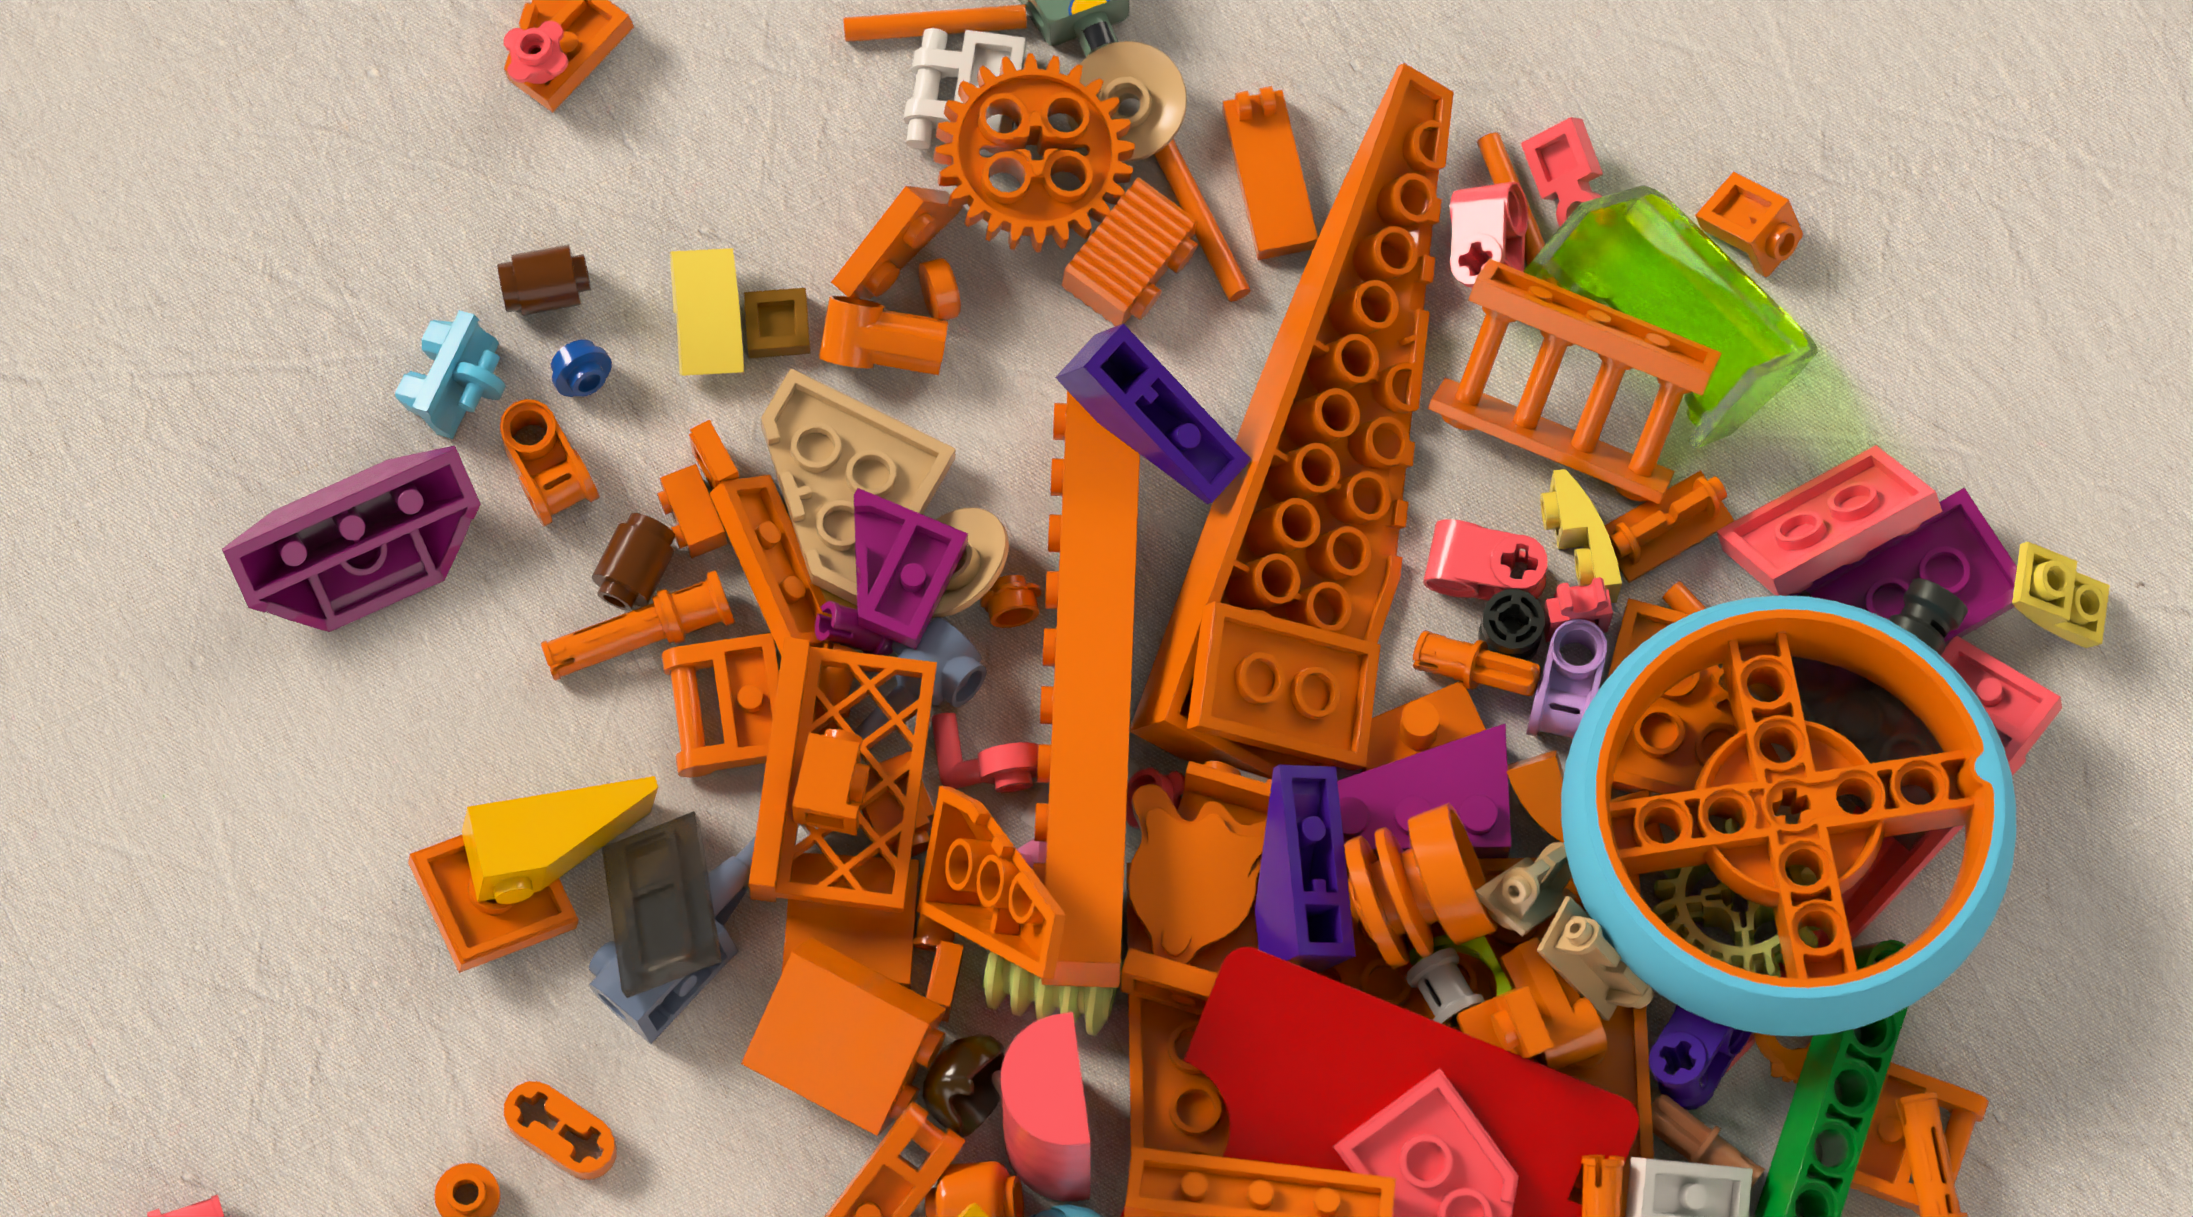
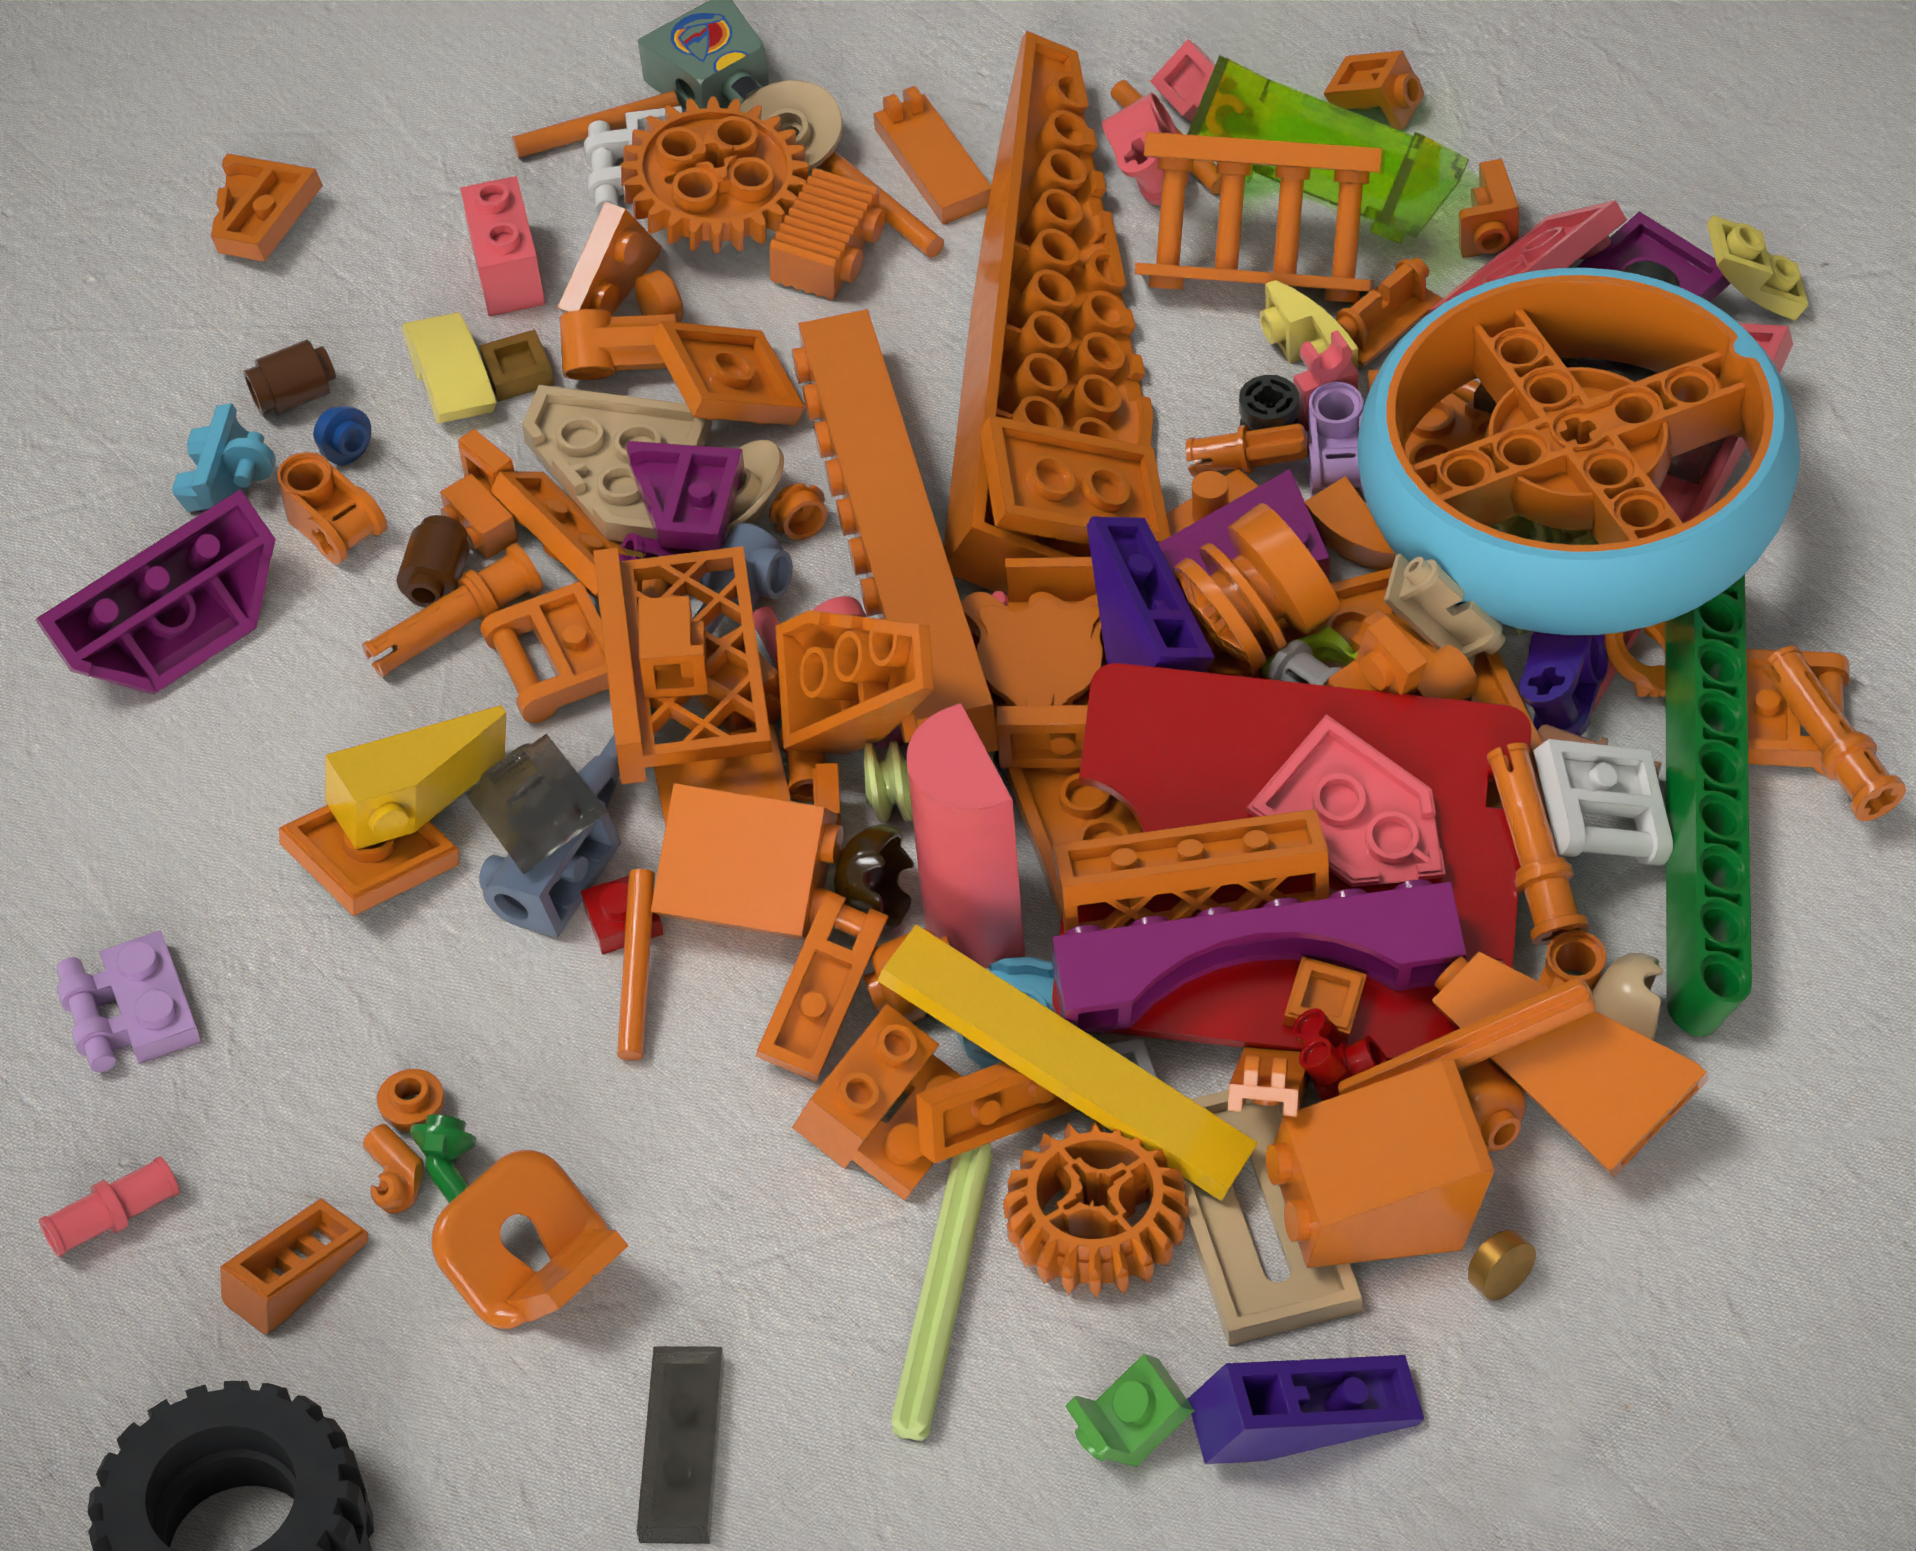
camera: 10 degrees left, 20 degrees down
coral plate [503,21,568,84] -> none
orange beam [504,1081,617,1180] -> none
dark purple slope [1055,323,1251,504] -> none
coral piece [1423,519,1547,601] -> none
tan hinge [1475,842,1577,936] -> none
none -> lavender plate [57,930,201,1072]
none -> coral brick [460,176,545,316]
none -> red plate [580,875,664,955]
none -> orange bar [617,869,655,1061]
none -> orange plate [652,321,805,426]
none -> orange bracket [1459,158,1519,258]

